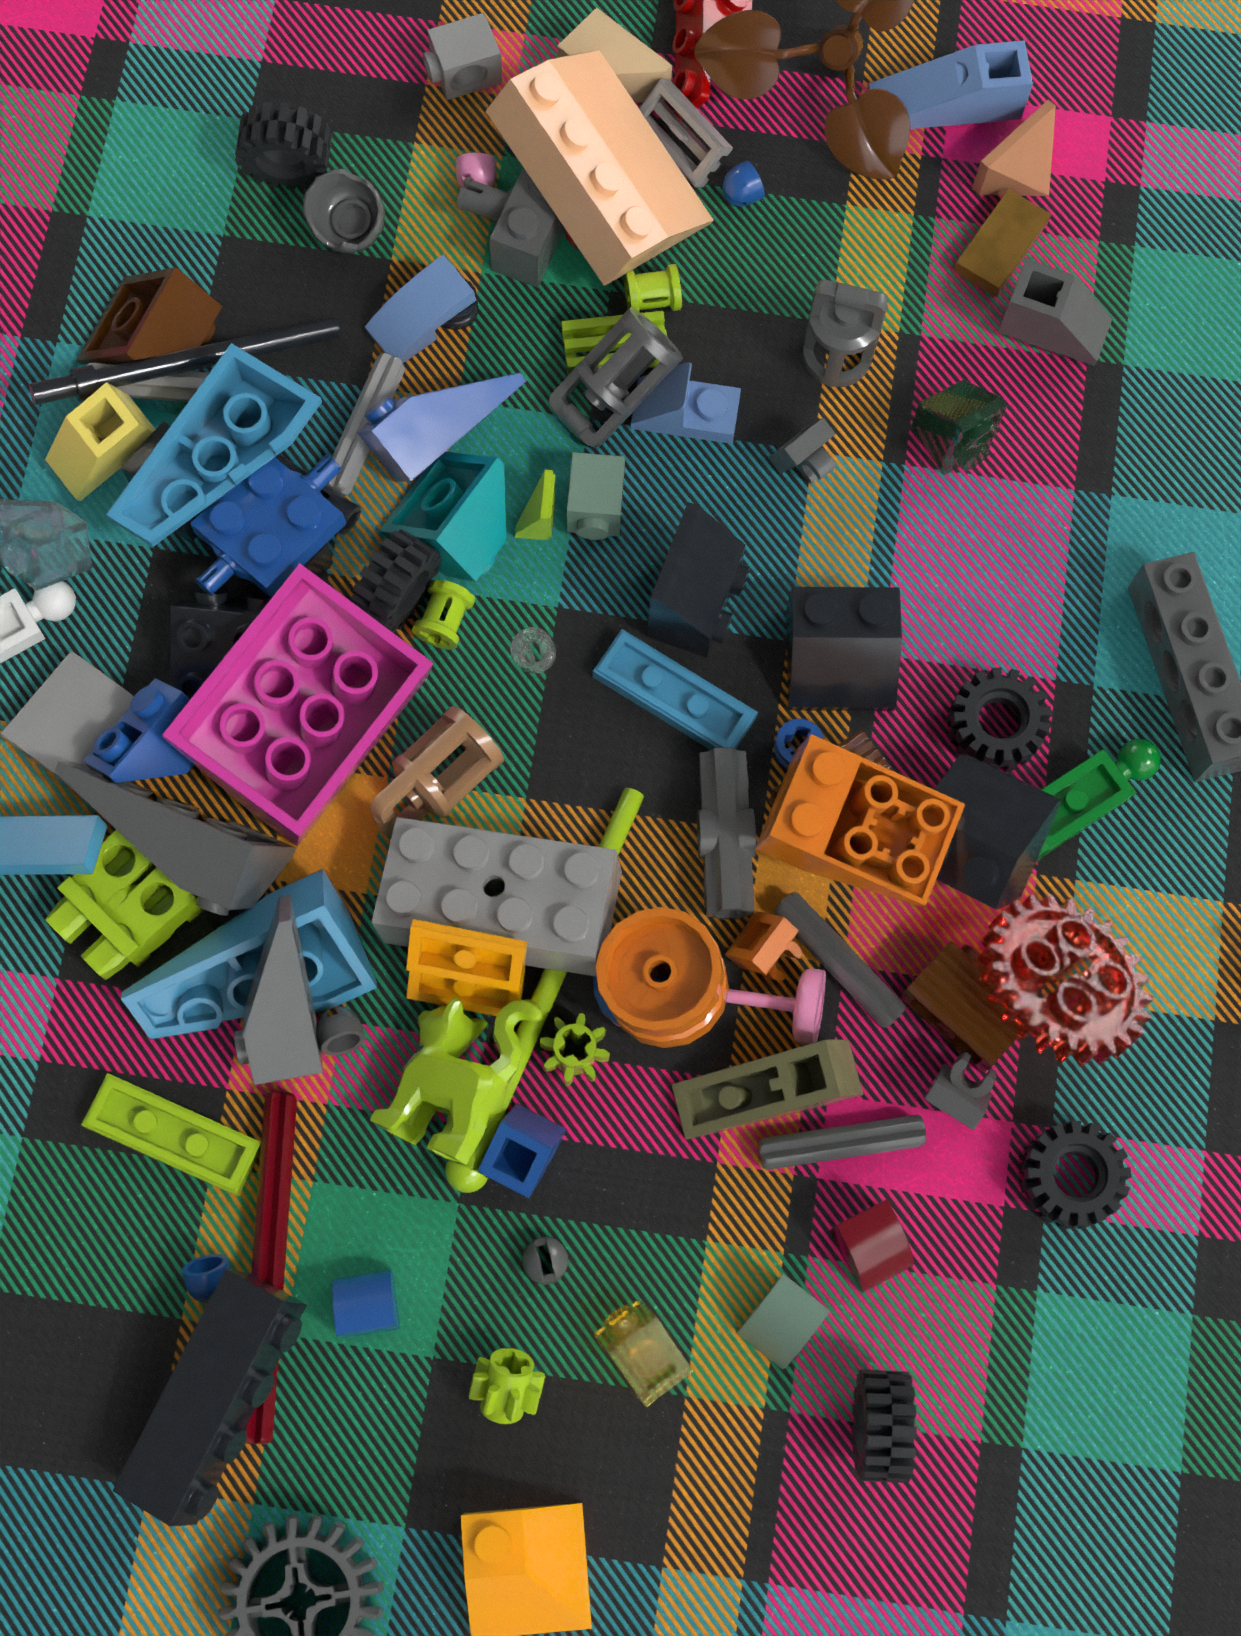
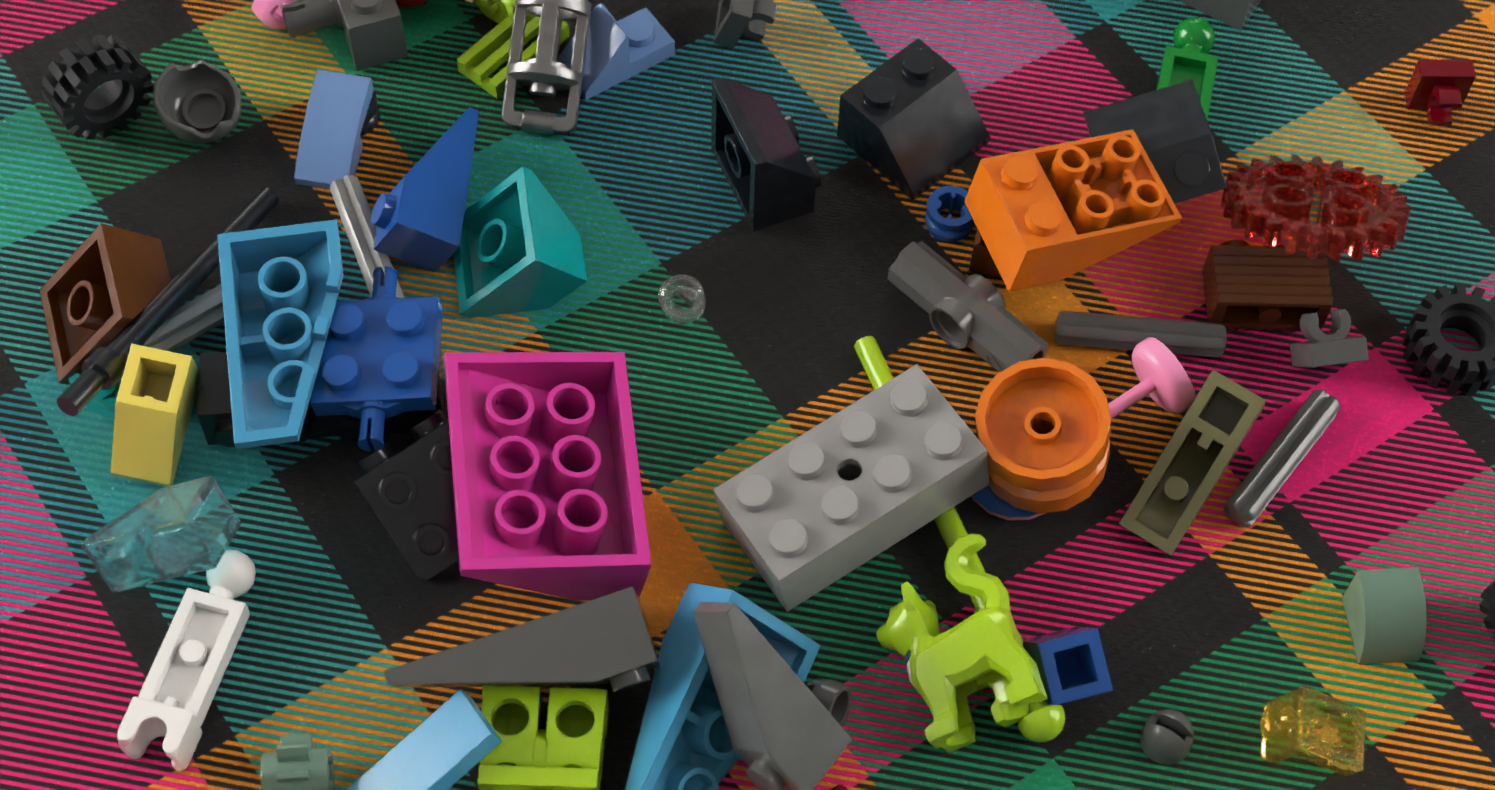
camera: 40 degrees left, 15 degrees down
light grey slope [0,651,134,795] -> none
blue slope [83,678,194,783] -> none
black tyre [350,529,441,634] -> none
medium nougat piece [370,706,504,838] -> none
light orange slope [406,919,527,1016] -> none
lime bush [412,580,475,650] -> none
lime slope [515,470,556,540] -> none
lime gear [540,1013,610,1086] -> none
sand green brick [567,452,625,540] -> none
dark azure tile [593,629,758,750] -> none
orange tile [725,911,802,982] -> none
dark red brick [830,1199,914,1293] -> none
black tyre [947,667,1052,772] -> none

